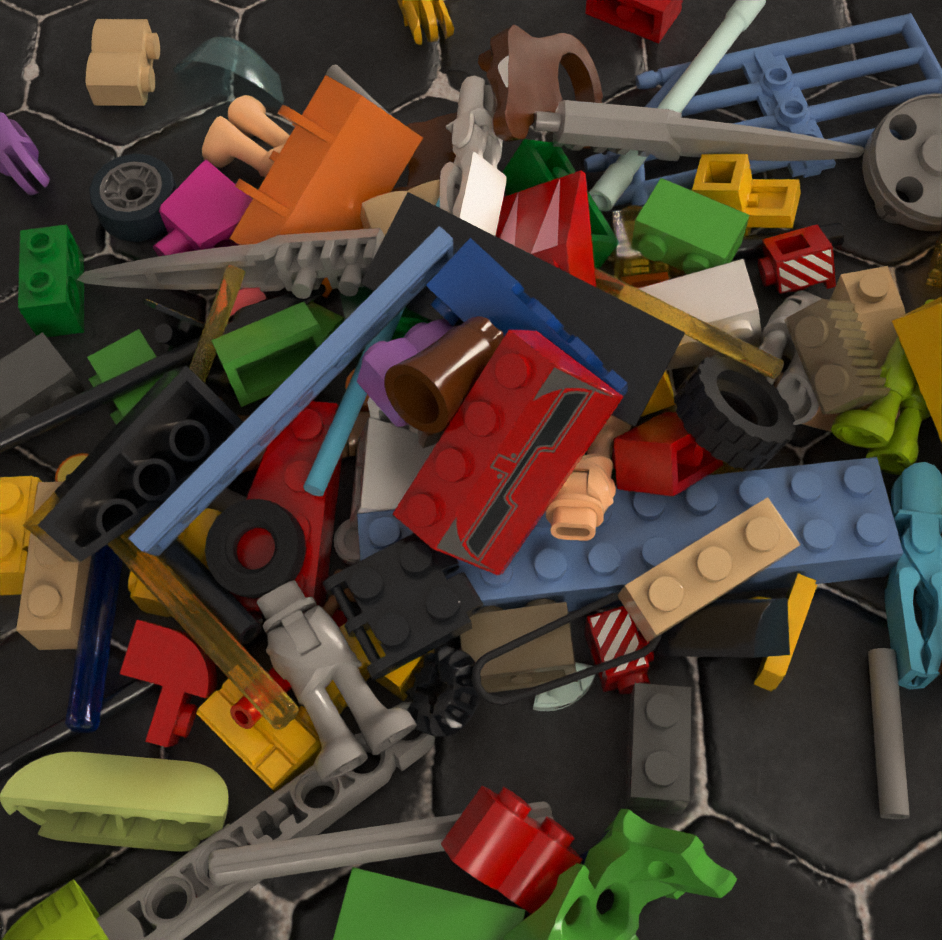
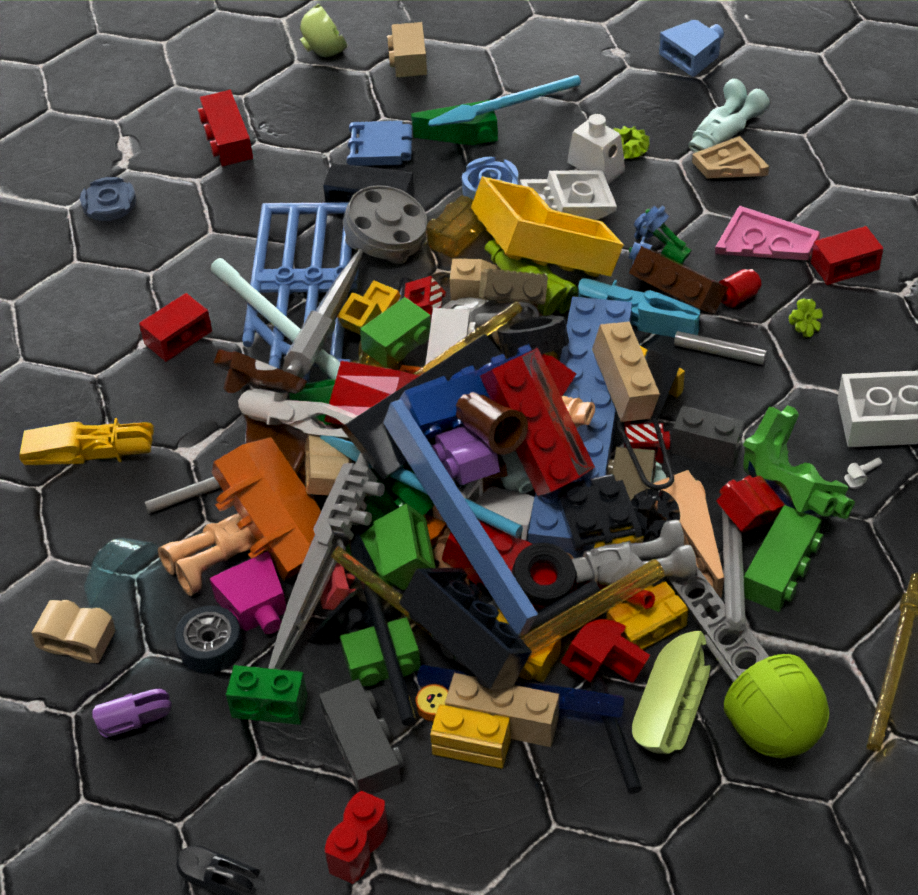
camera: 75 degrees left, 15 degrees down
none -> light nougat slope [653,470,724,597]

